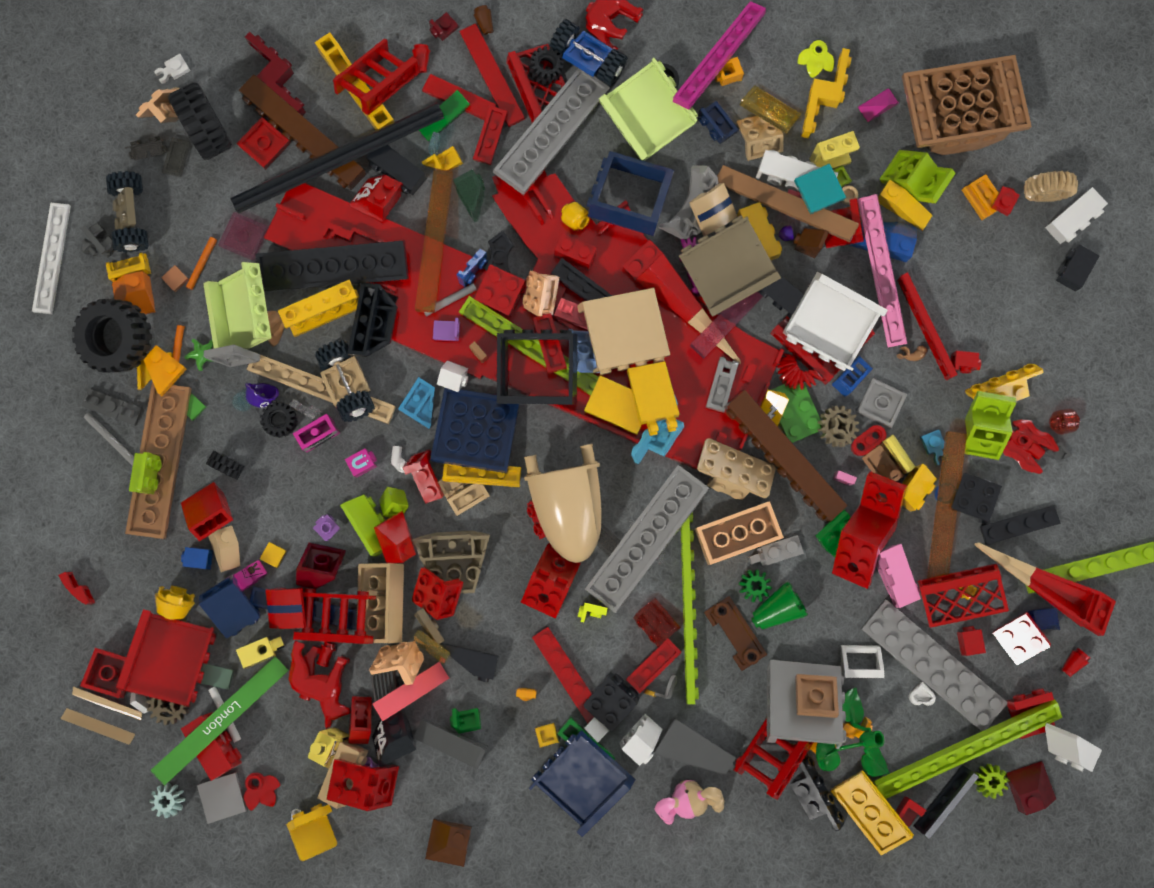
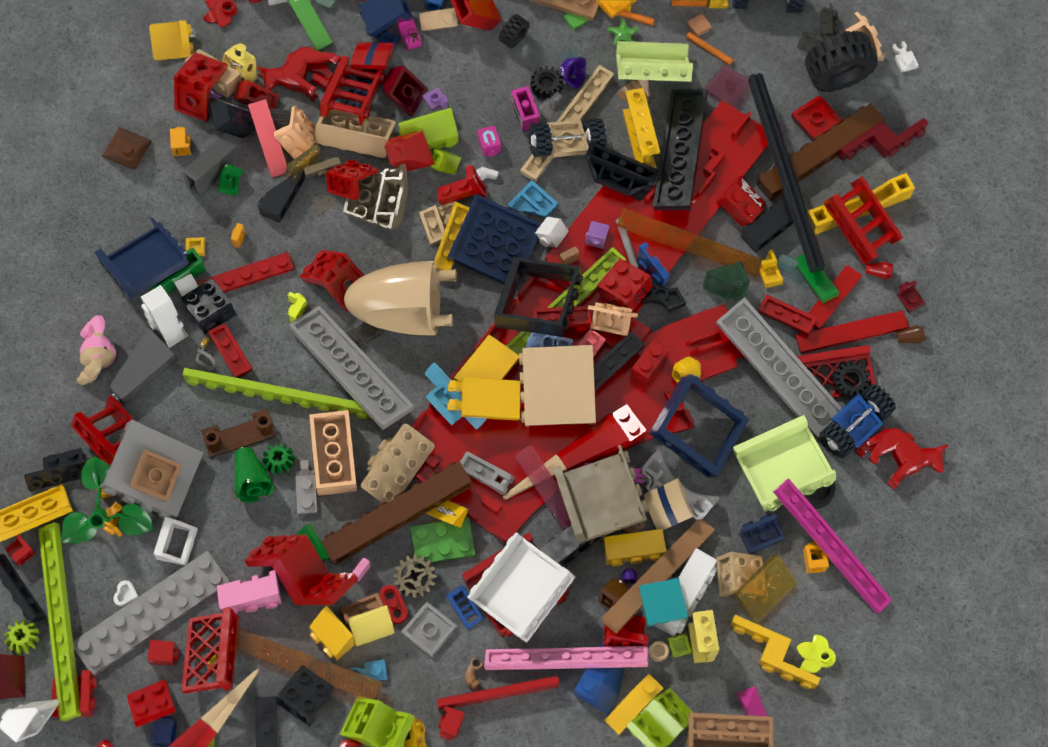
camera: 100 degrees right, 15 degrees down
light grey tile [204,345,260,367] -> none
light yellow torso [236,636,285,669] -> none
yellow tile [260,542,287,568] -> none
clear red bracket [633,598,681,647] -> none
red hair [777,353,823,390] -> none
none -> light orange brick [170,127,192,156]

